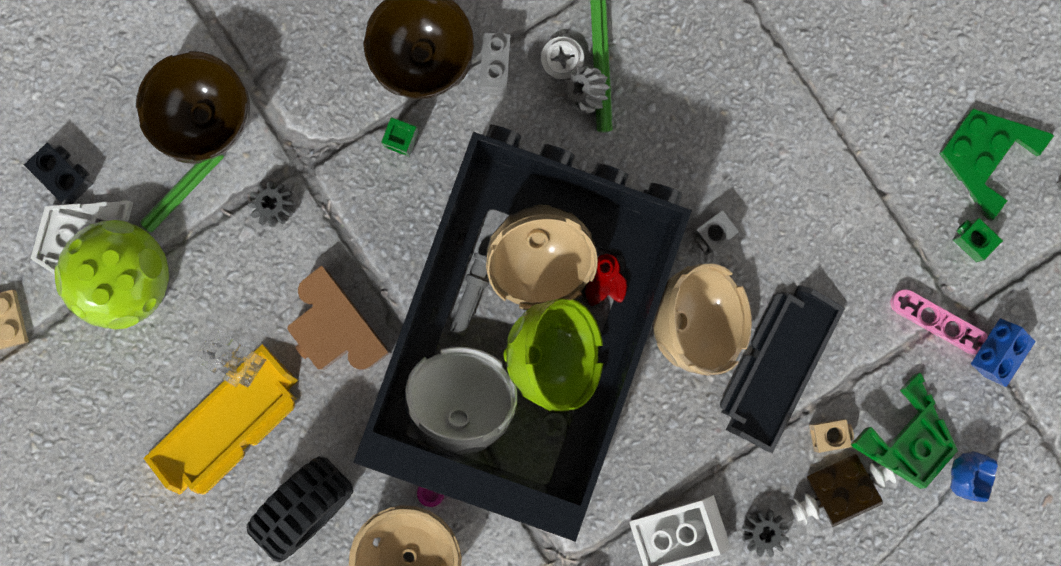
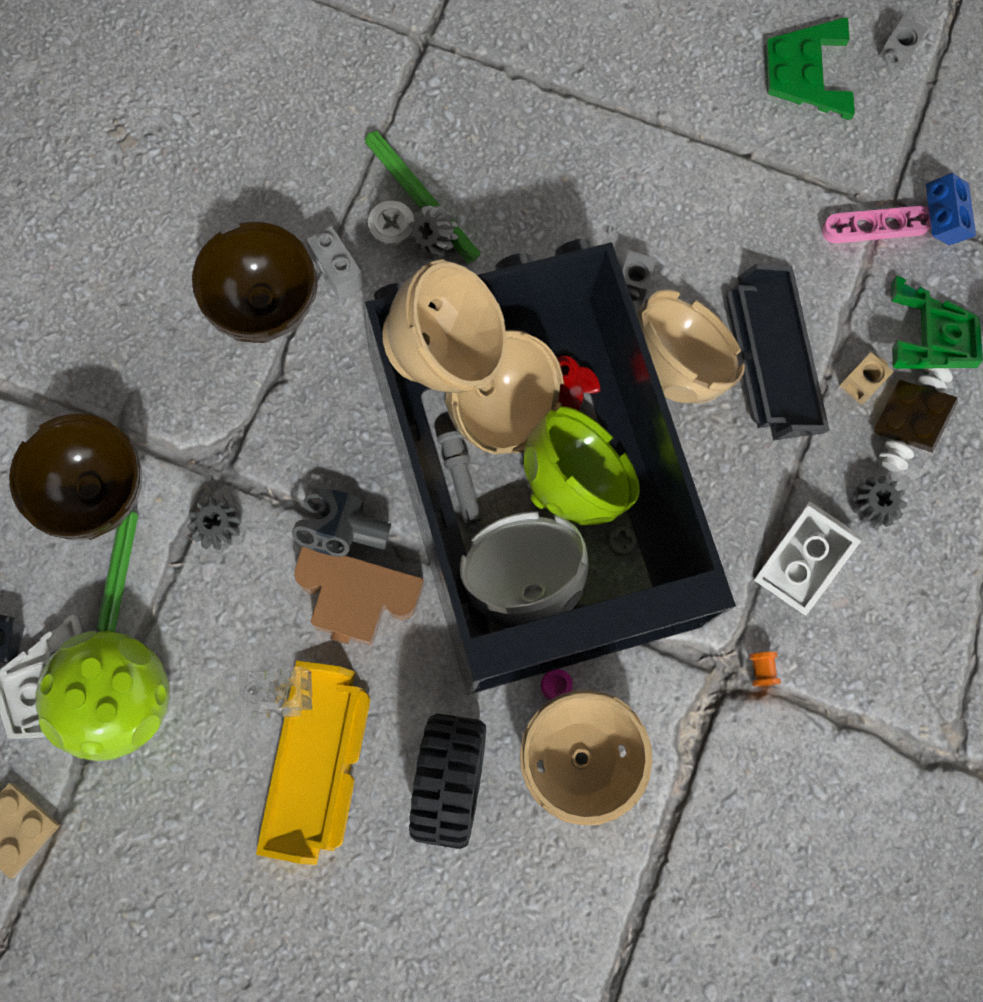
camera: 45 degrees left, 10 degrees down
green brick [381,117,419,157] -> none
green brick [953,218,1003,263] -> none
none -> dark grey connector [292,488,392,557]
none -> tan piece [382,259,506,393]

